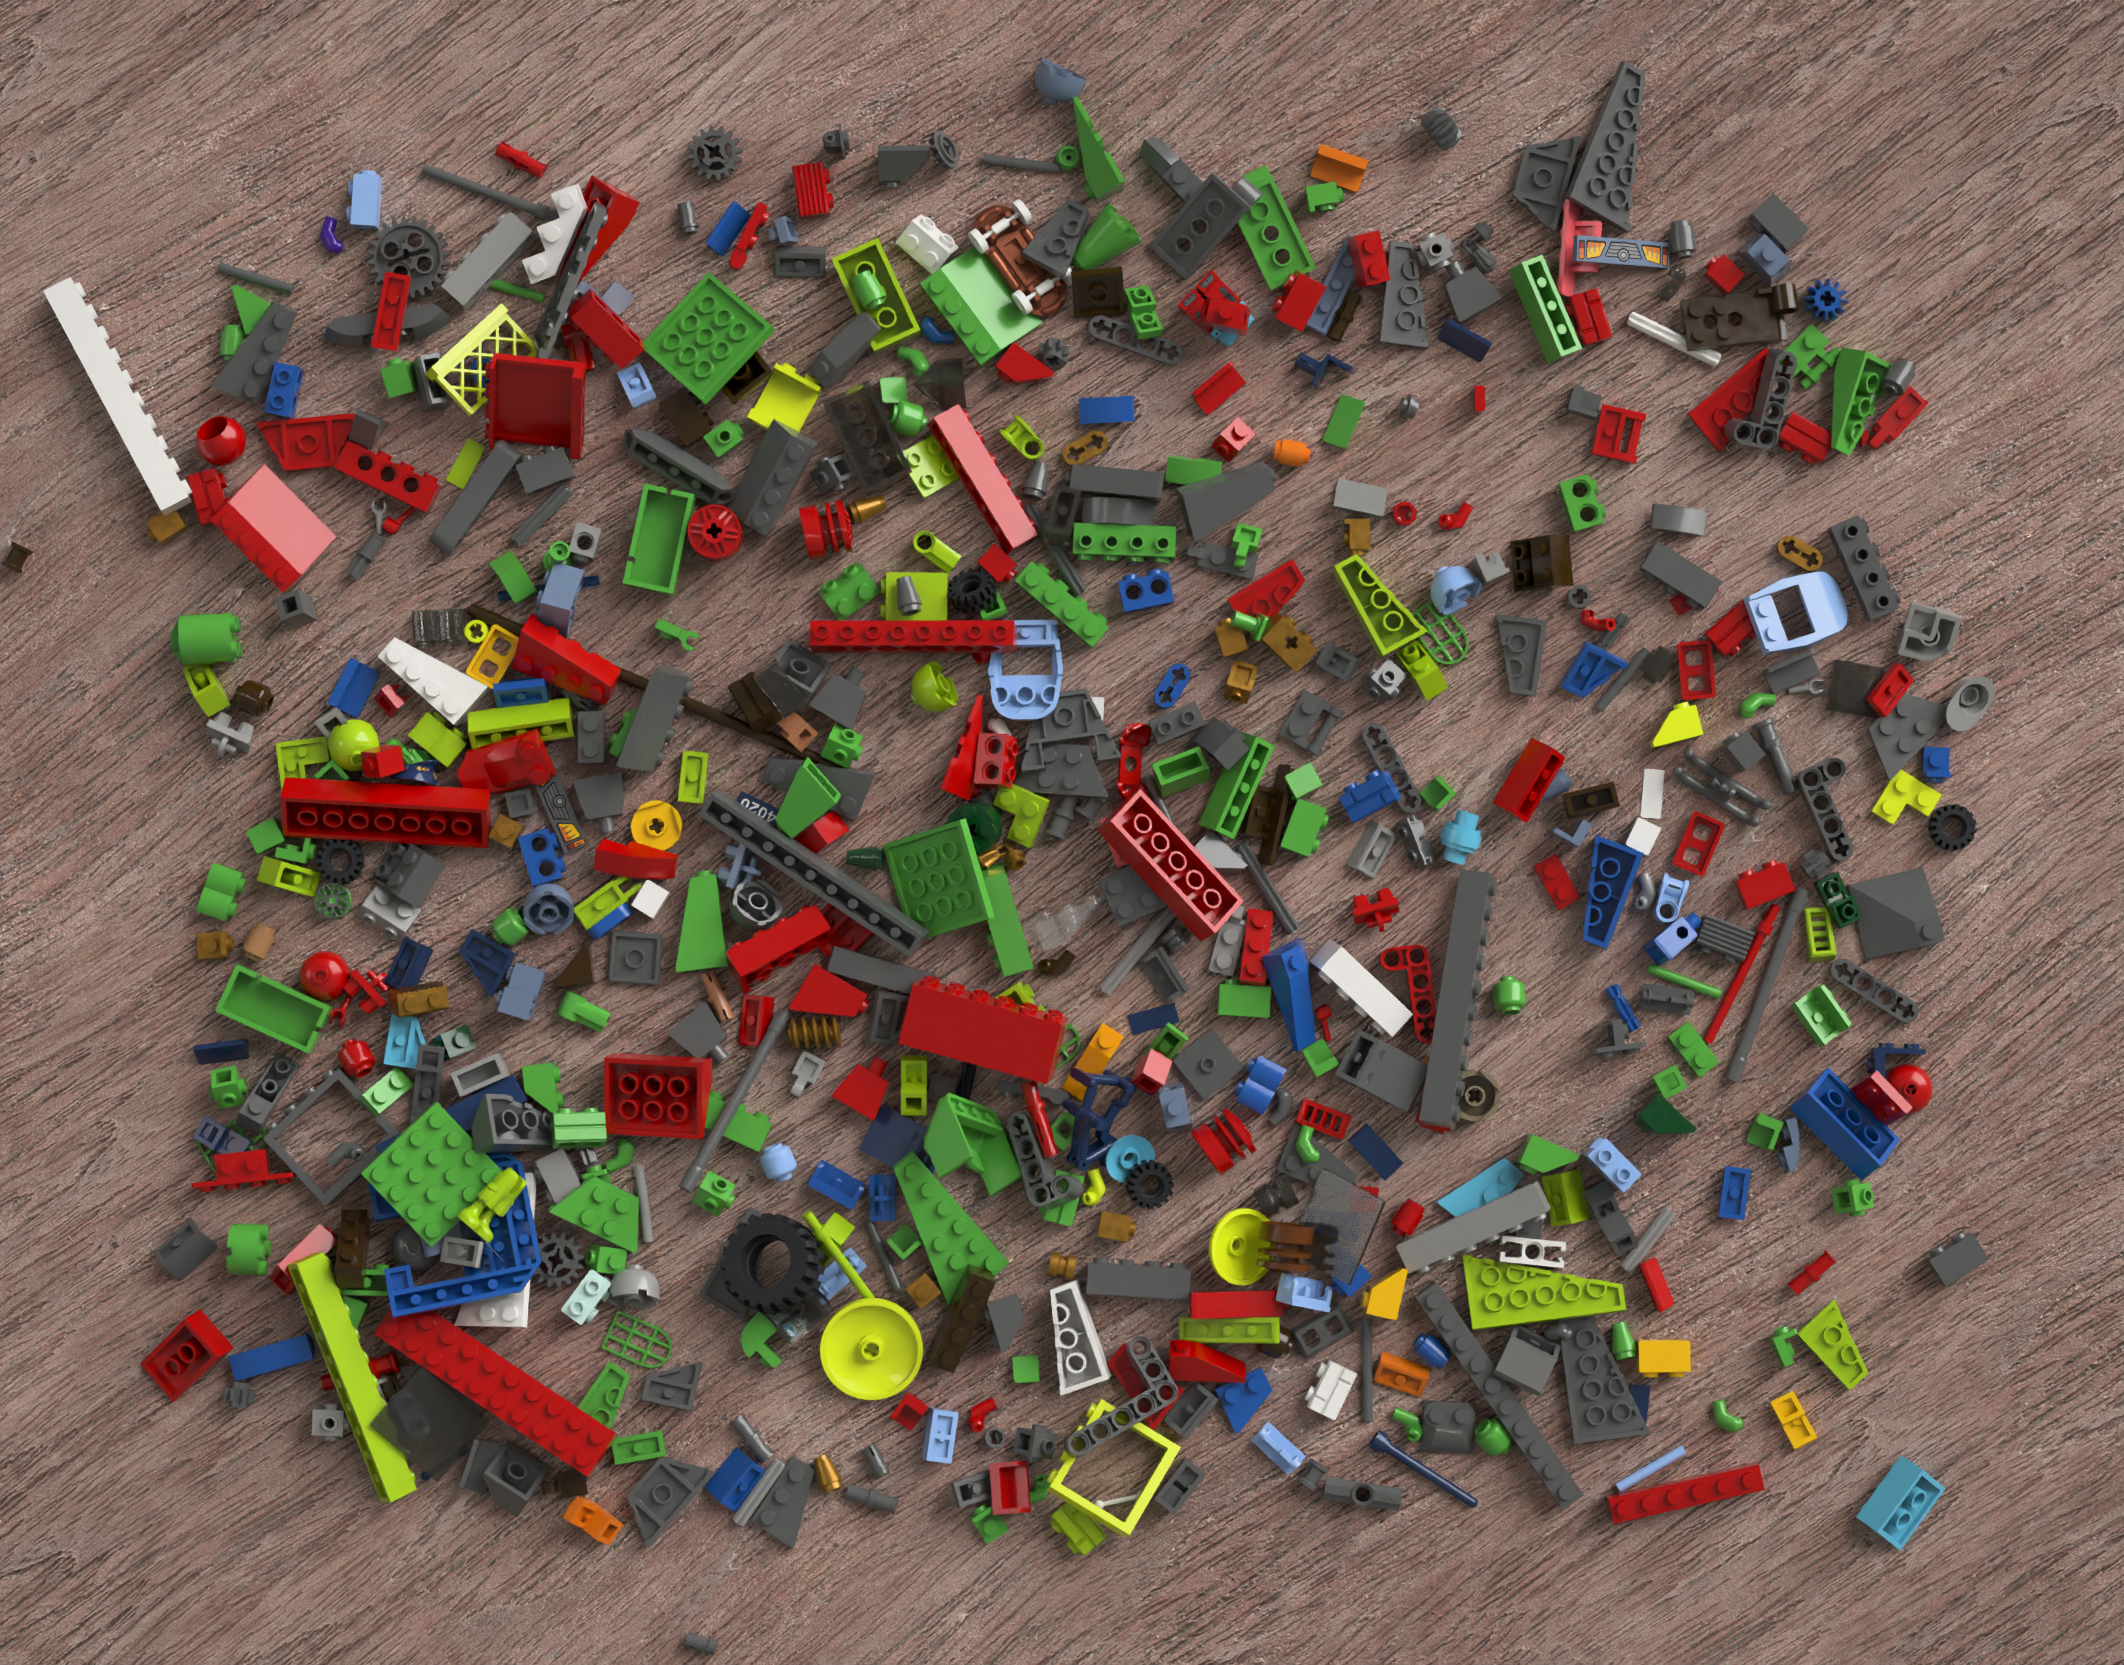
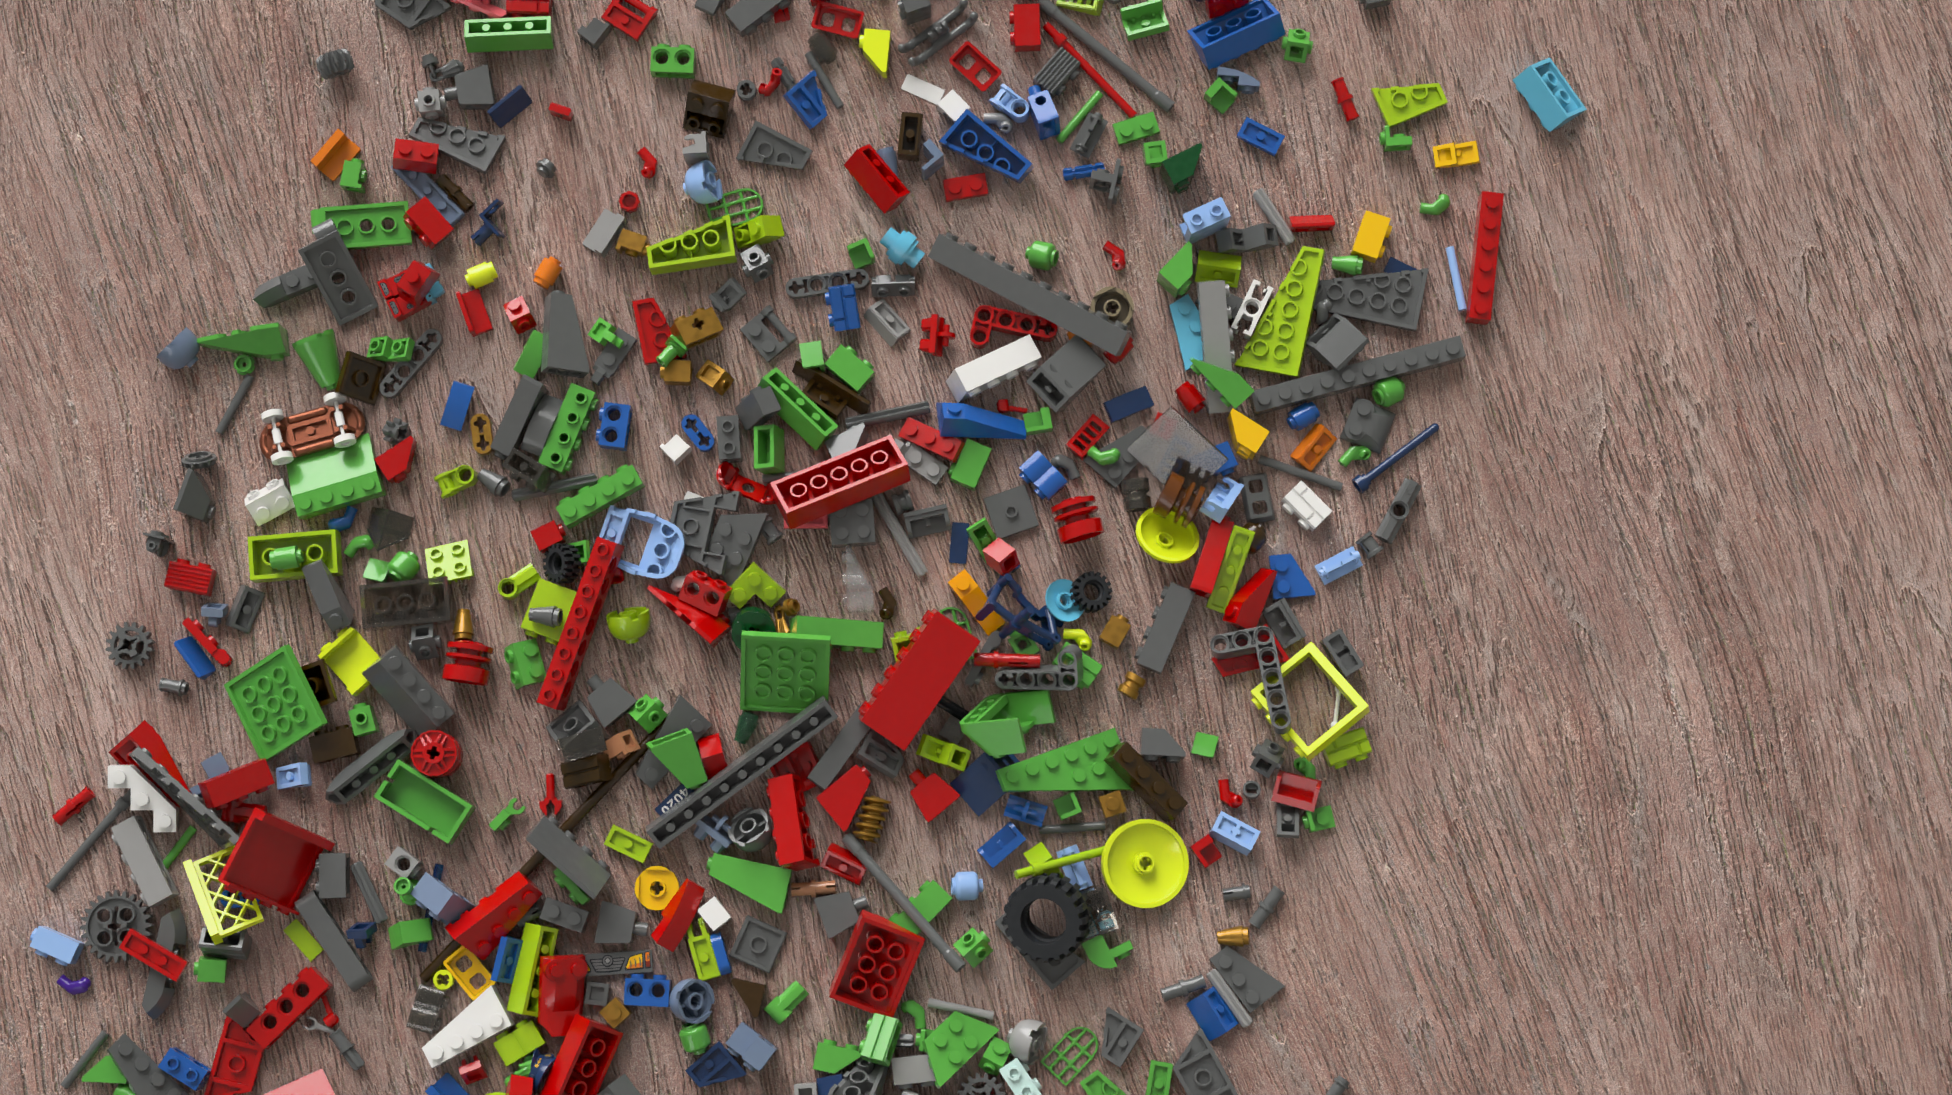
camera: 65 degrees left, 5 degrees down
light grey plate [790,1050,826,1097] -> none
brick [927,404,1038,554] -> none
dark grey wing [1022,199,1090,280] -> none
dark grey pin [1044,796,1079,842] -> none
white wedge [1050,1279,1112,1396] -> none
sand blue torso [1157,1081,1192,1134] -> none
bright green slope [1322,394,1366,451] -> none
none -> dark blue tile [346,922,378,949]
none -> neon yellow brick [464,261,498,289]
none -> red bar [539,773,563,816]
none -> white panel [659,434,692,465]
none -> red arm [1102,241,1126,271]
none -> bright green slope [1189,357,1254,409]

